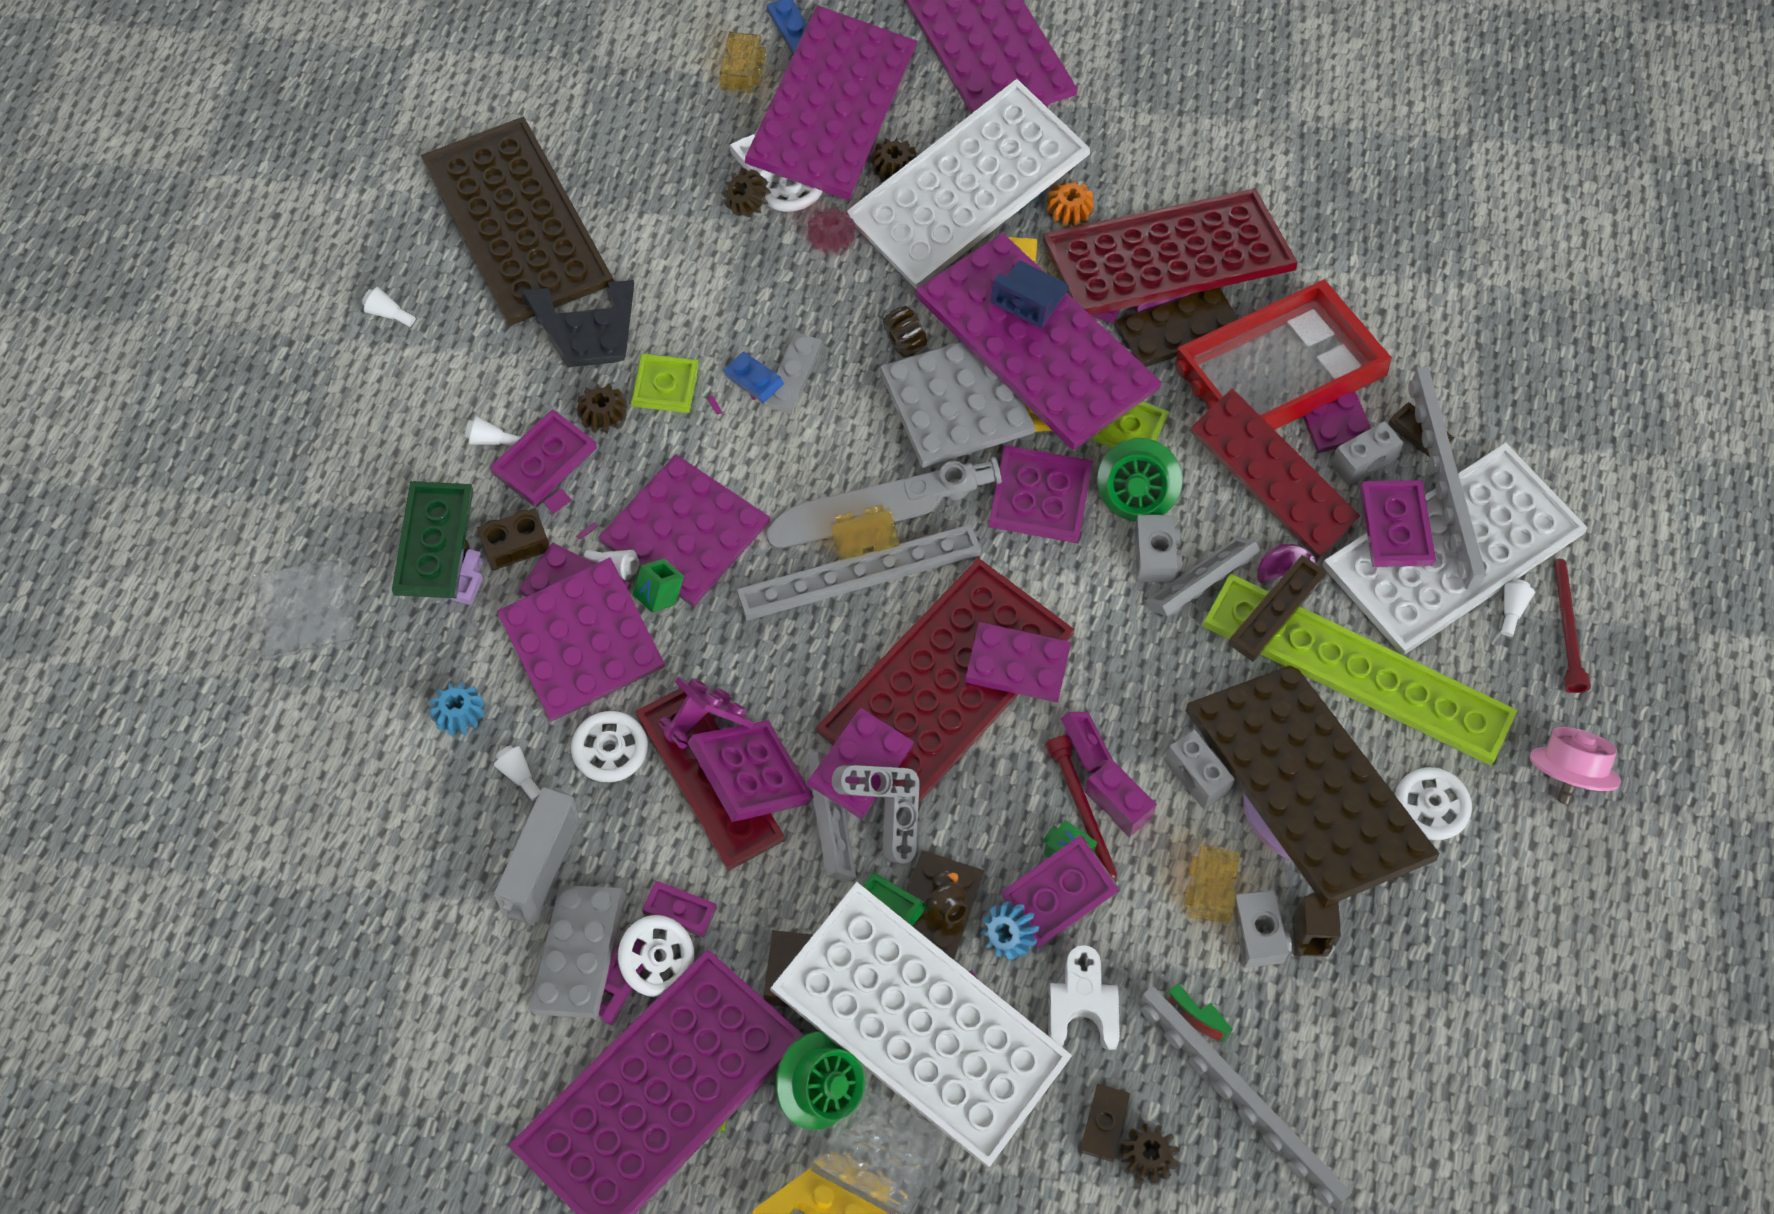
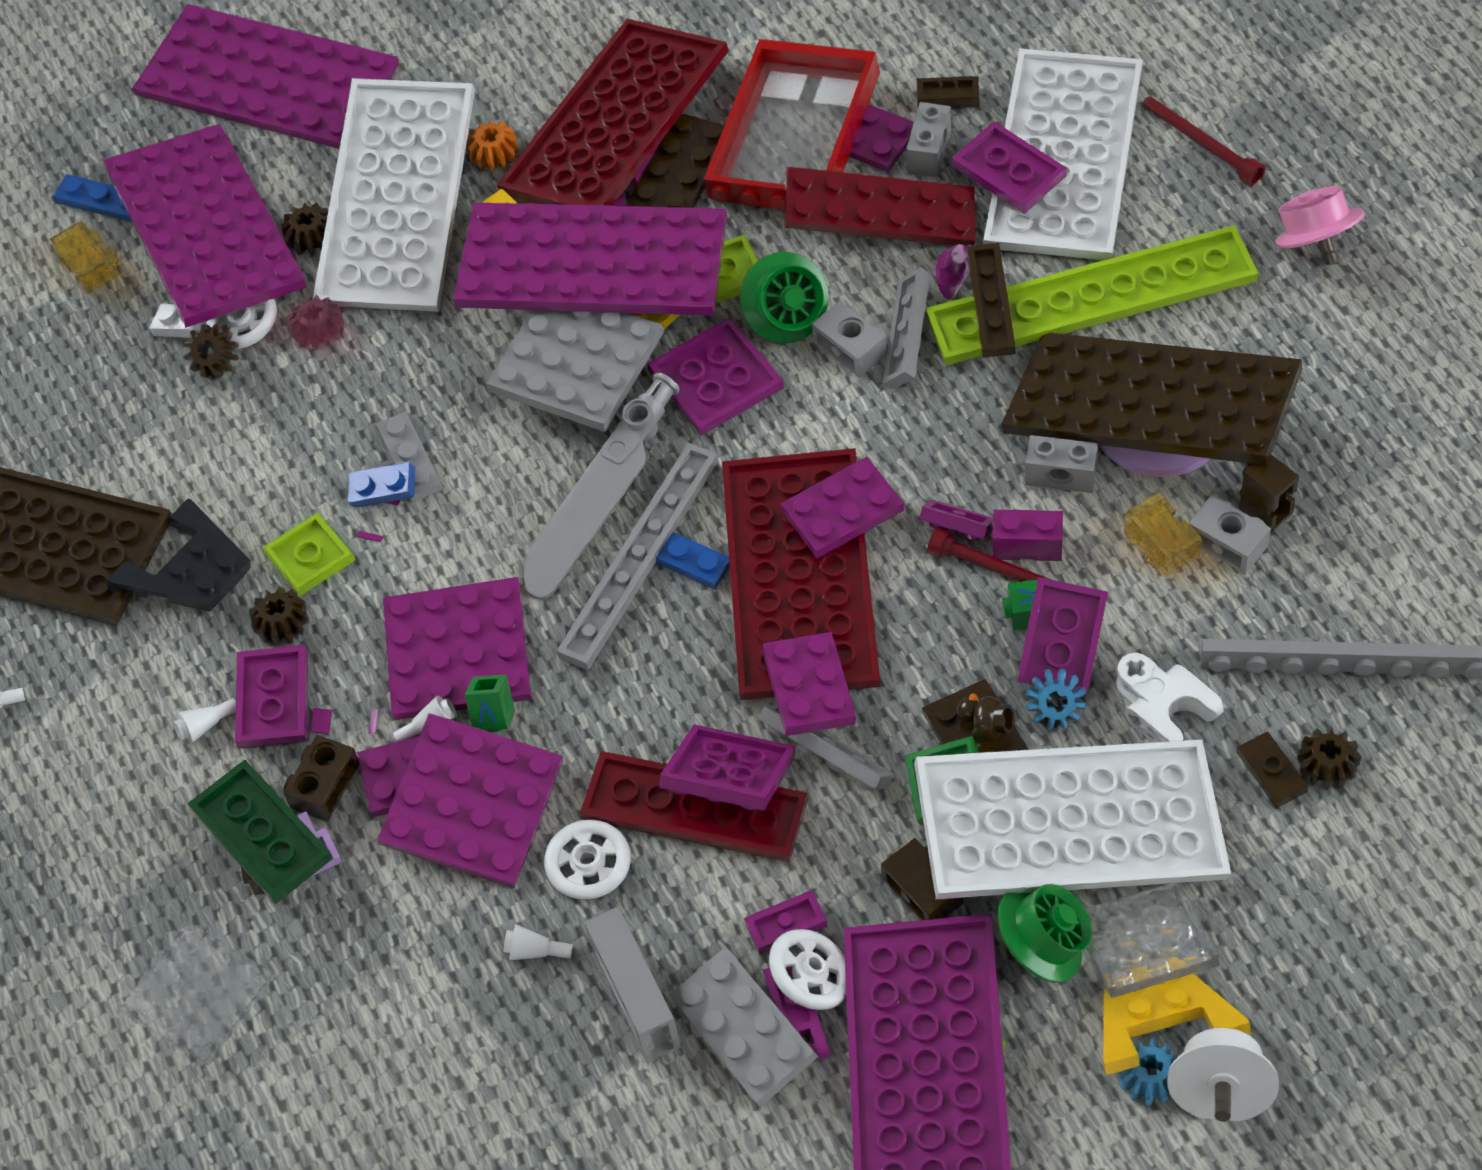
camera: 35 degrees left, 5 degrees down
dark azure gear [430,681,485,737] -> none
magenta plate [658,677,755,749] -> none
clear yellow brick [831,504,900,561] -> none
light grey beam [832,765,919,864] -> none
dark brown gear [883,305,927,357] -> none
dark blue bracket [990,260,1069,329] -> none
green slope [1165,983,1233,1042] -> none
white plate [1395,767,1472,840] -> none
light grey plate [1408,367,1486,590] -> none
white cone [1501,579,1535,637] -> none
none -> blue plate [656,532,730,590]

